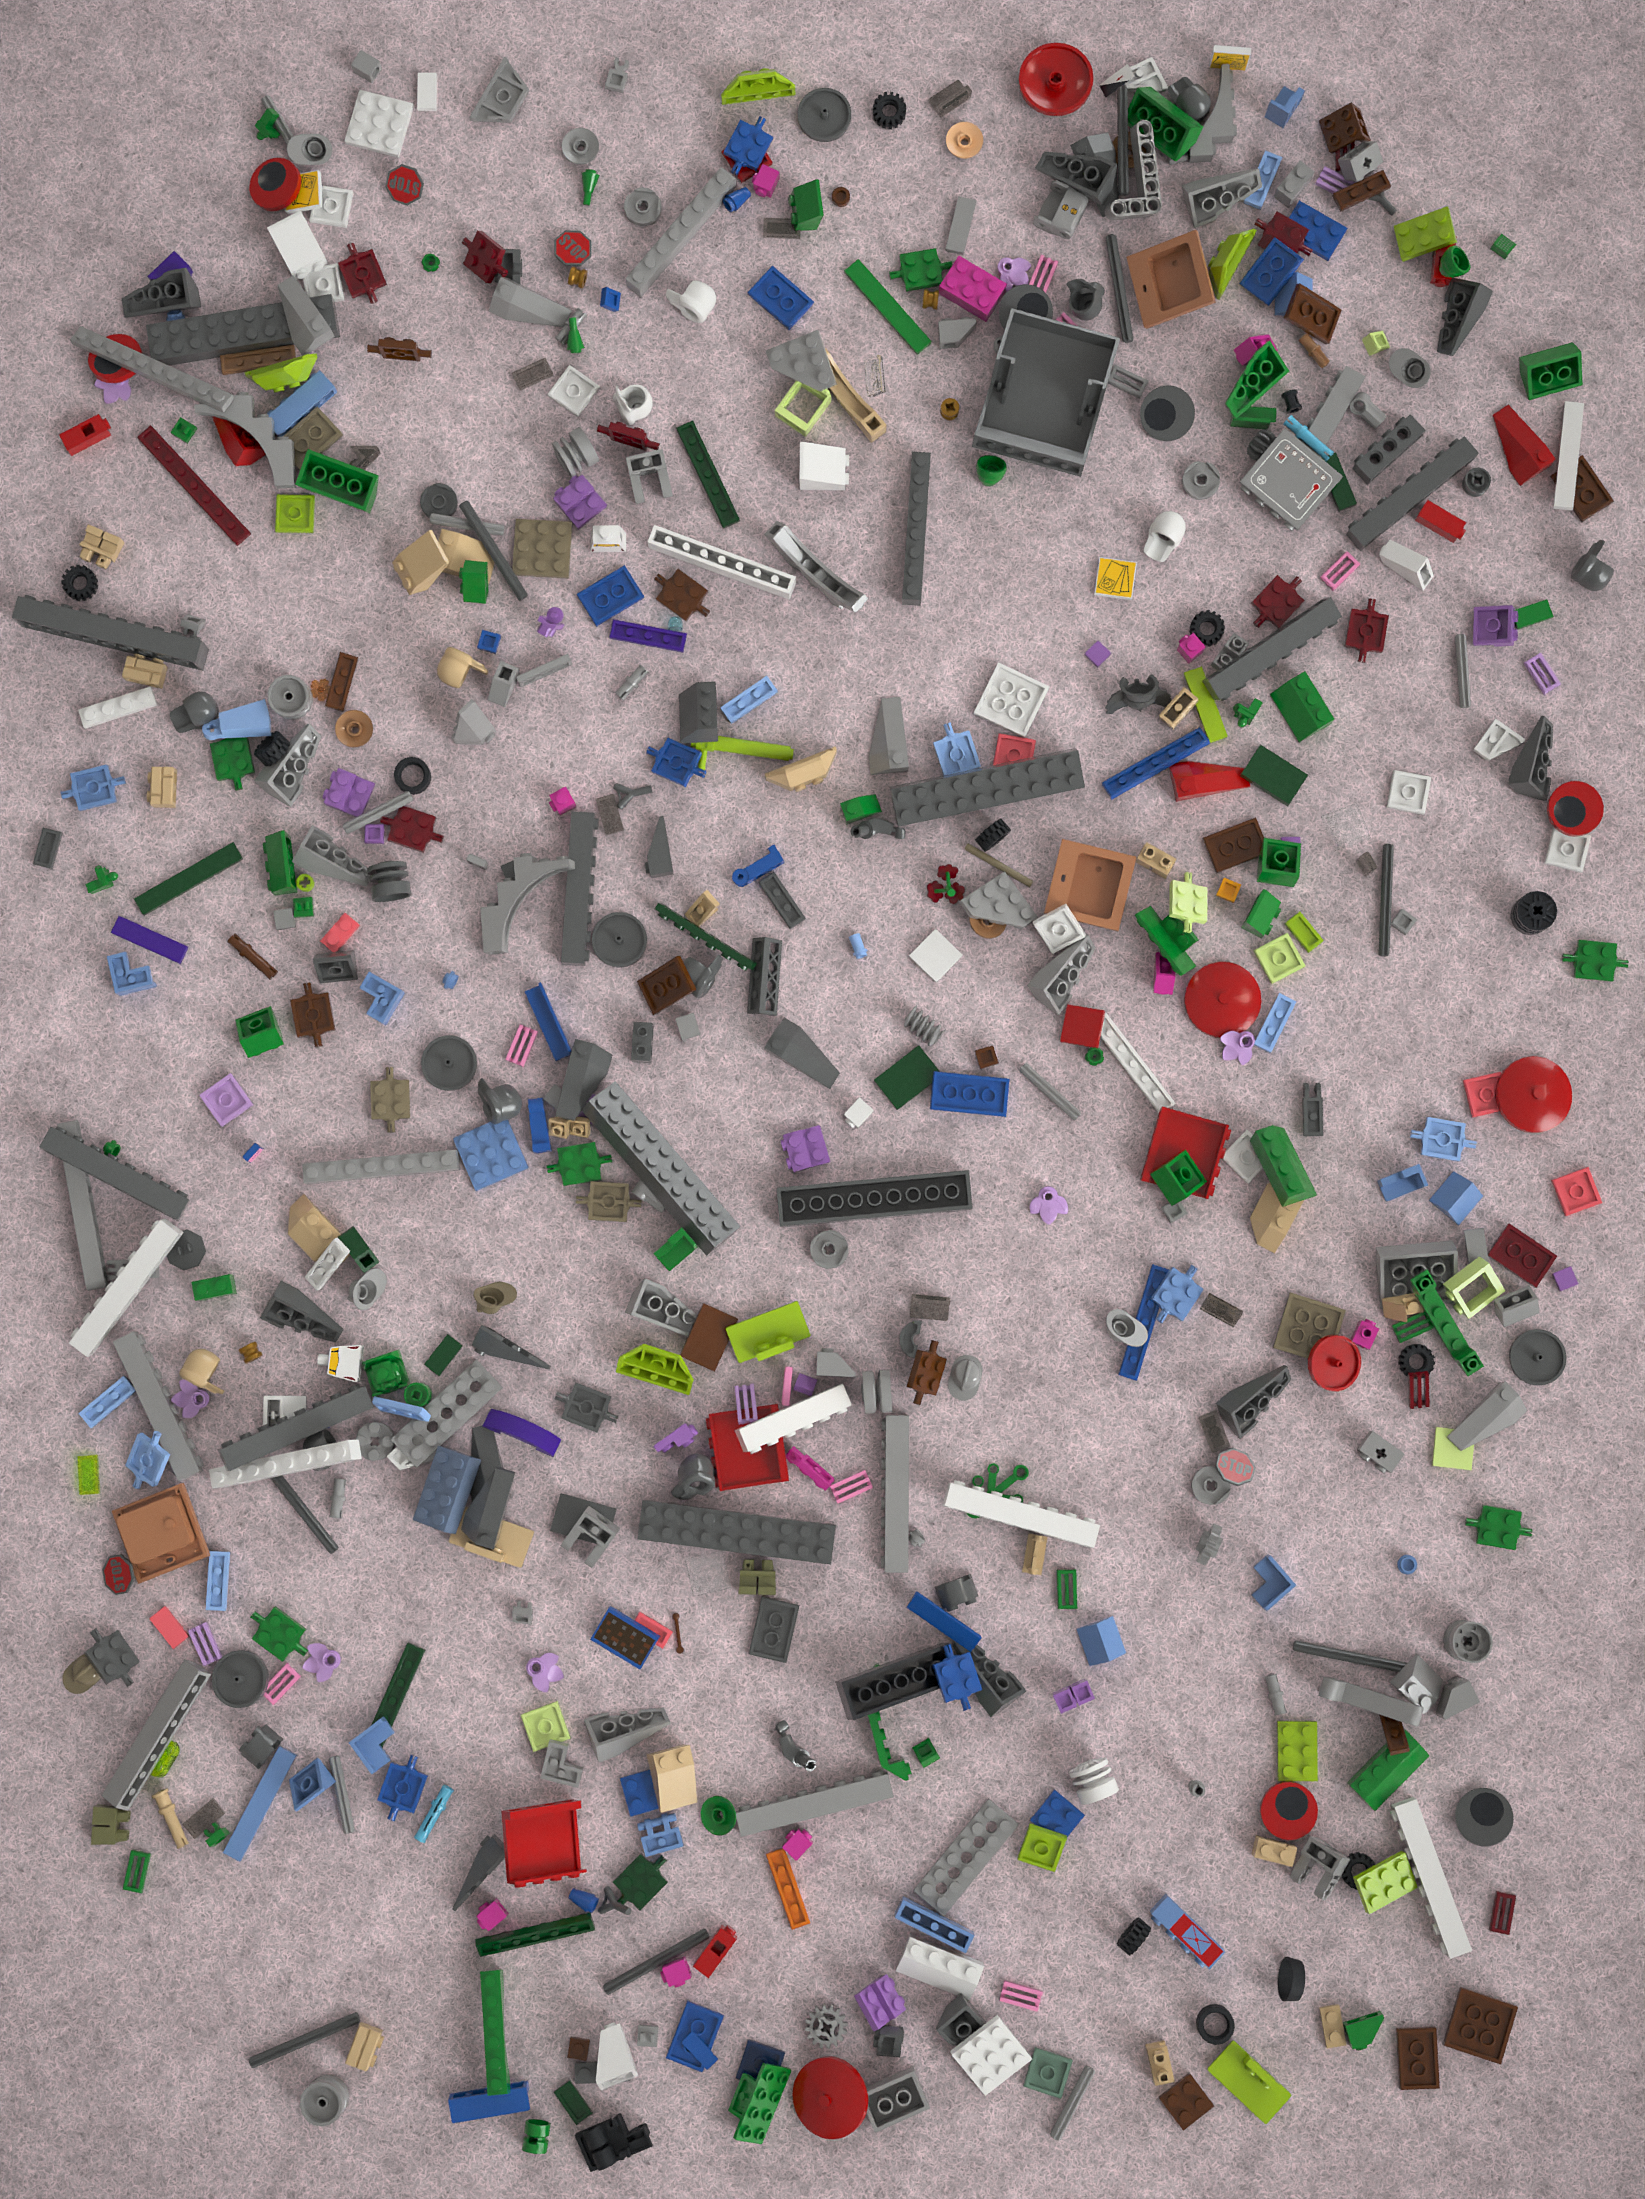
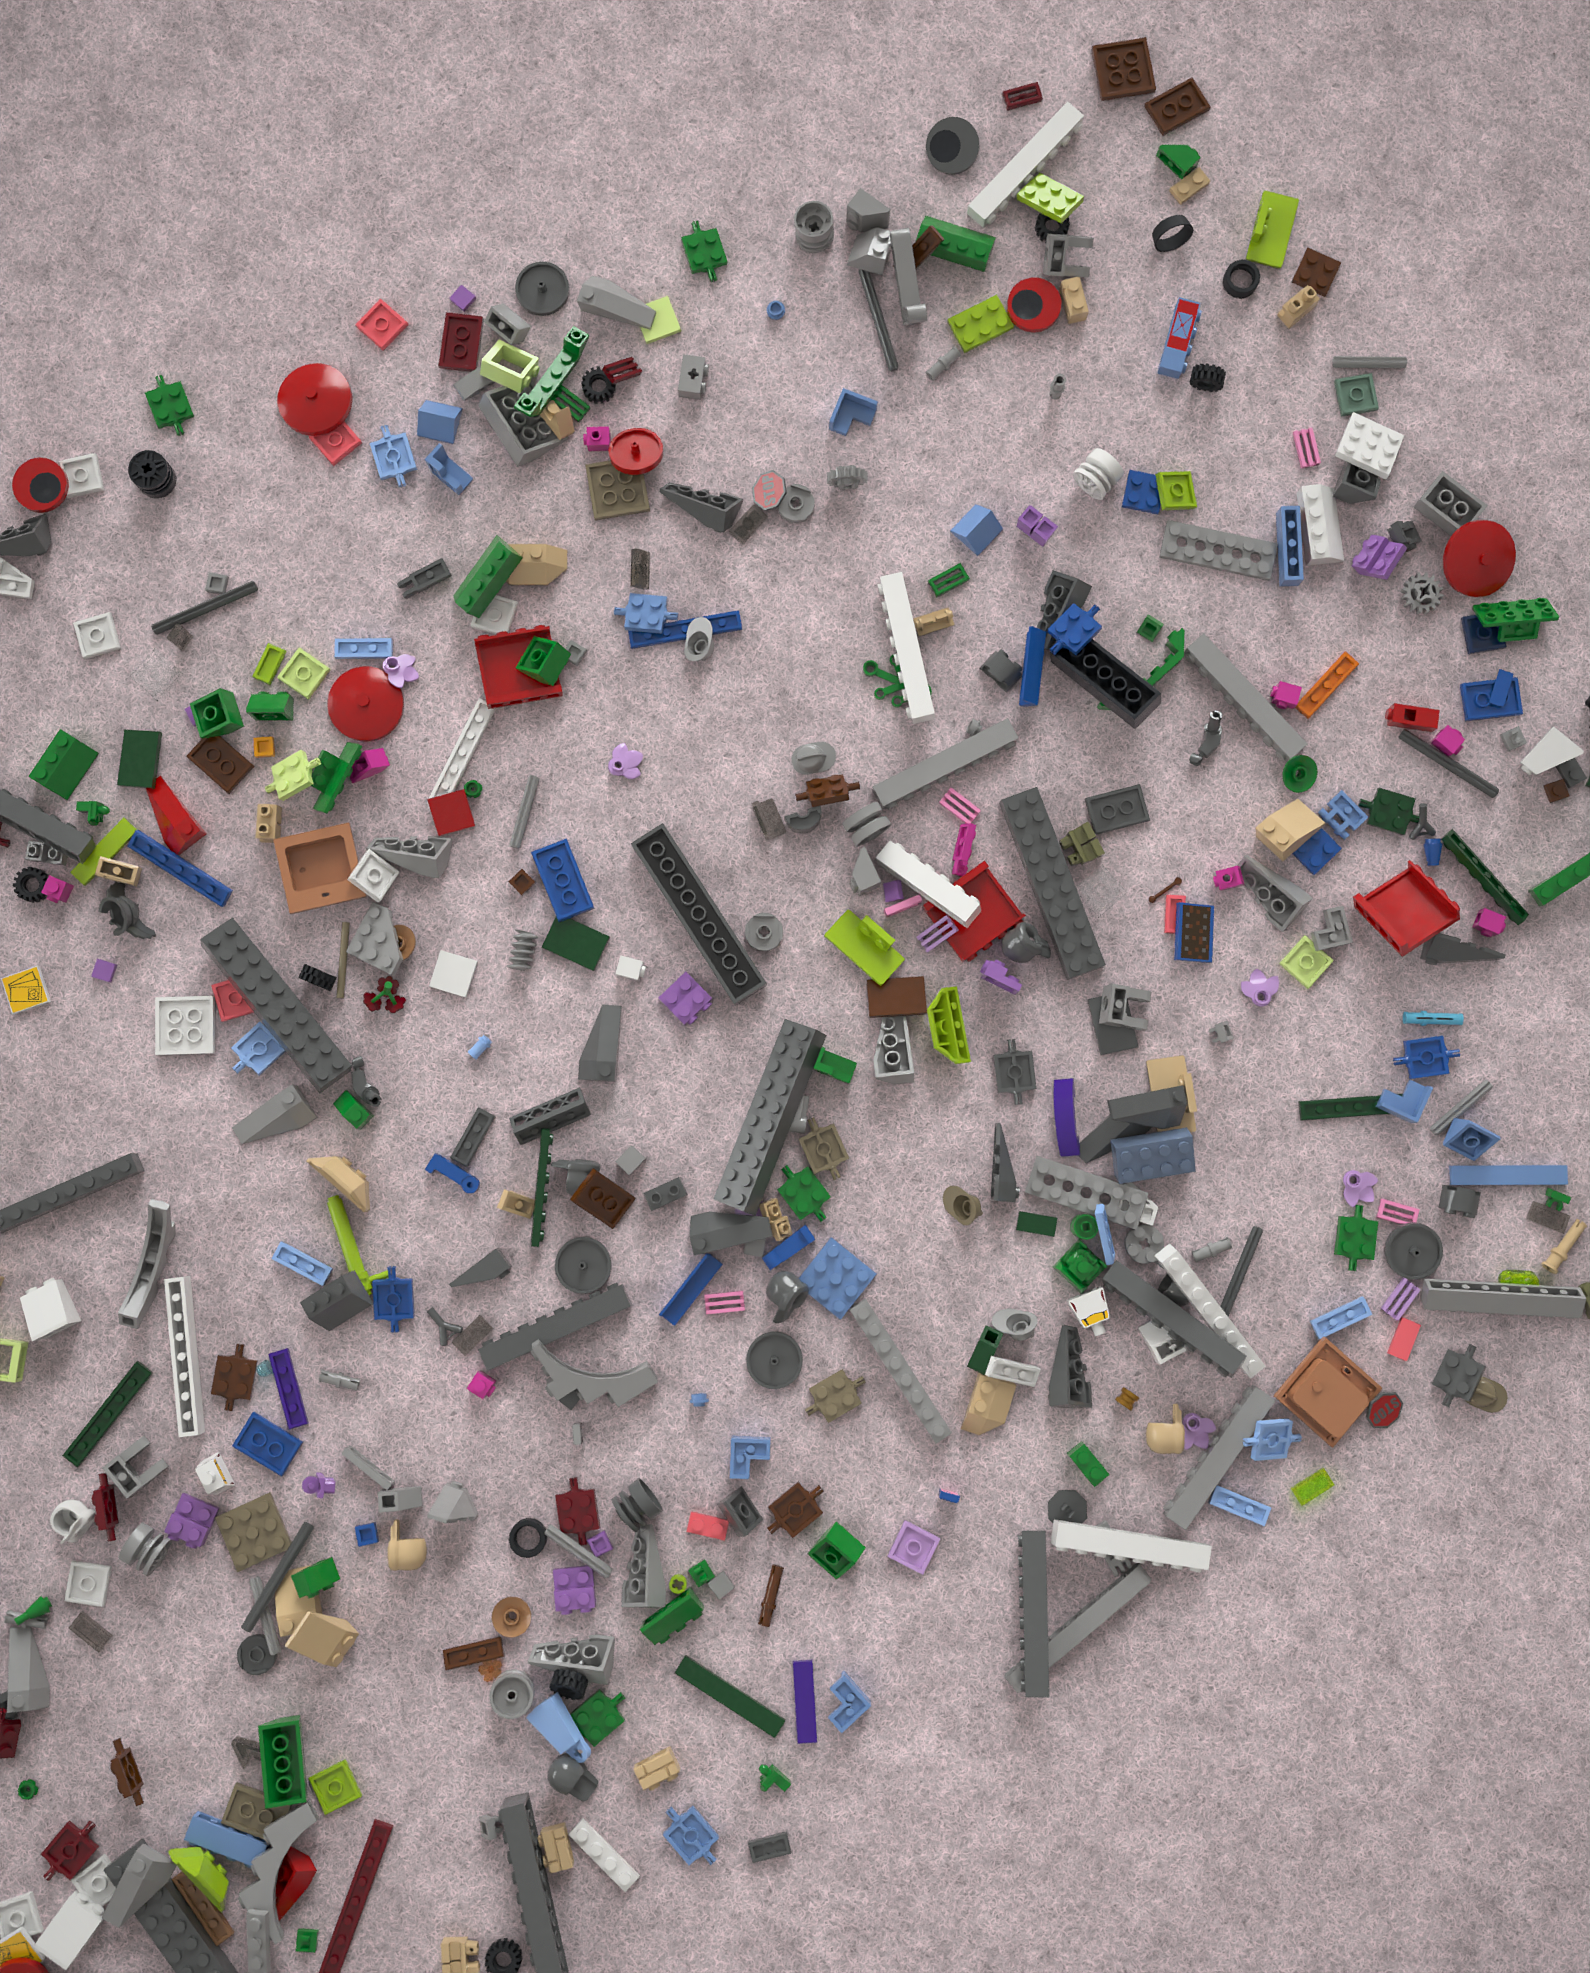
camera: 120 degrees left, 0 degrees up
green plate [103,1140,121,1157] -> none
none -> dark pink brick [1213,865,1244,891]

